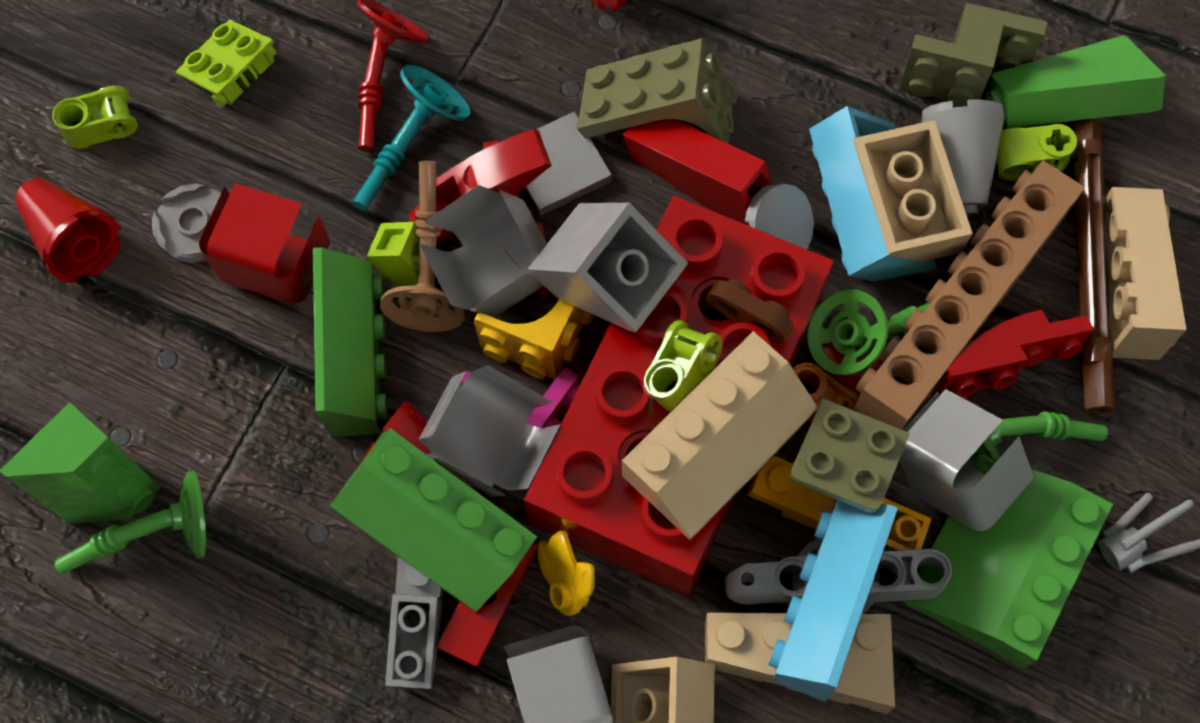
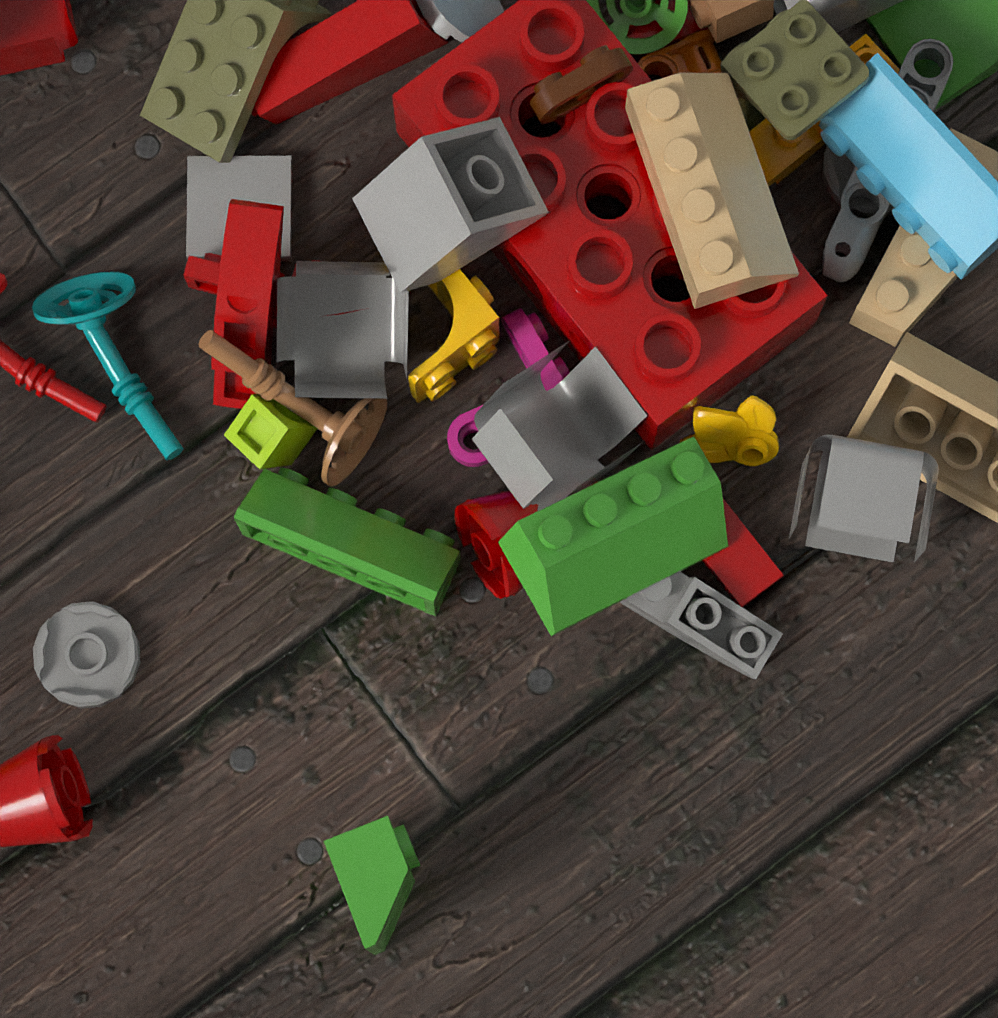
camera: 65 degrees left, 10 degrees up
bright green dish [55,470,206,574] -> none
red piece [199,183,331,304] -> none
lime piece [644,320,723,413] -> none

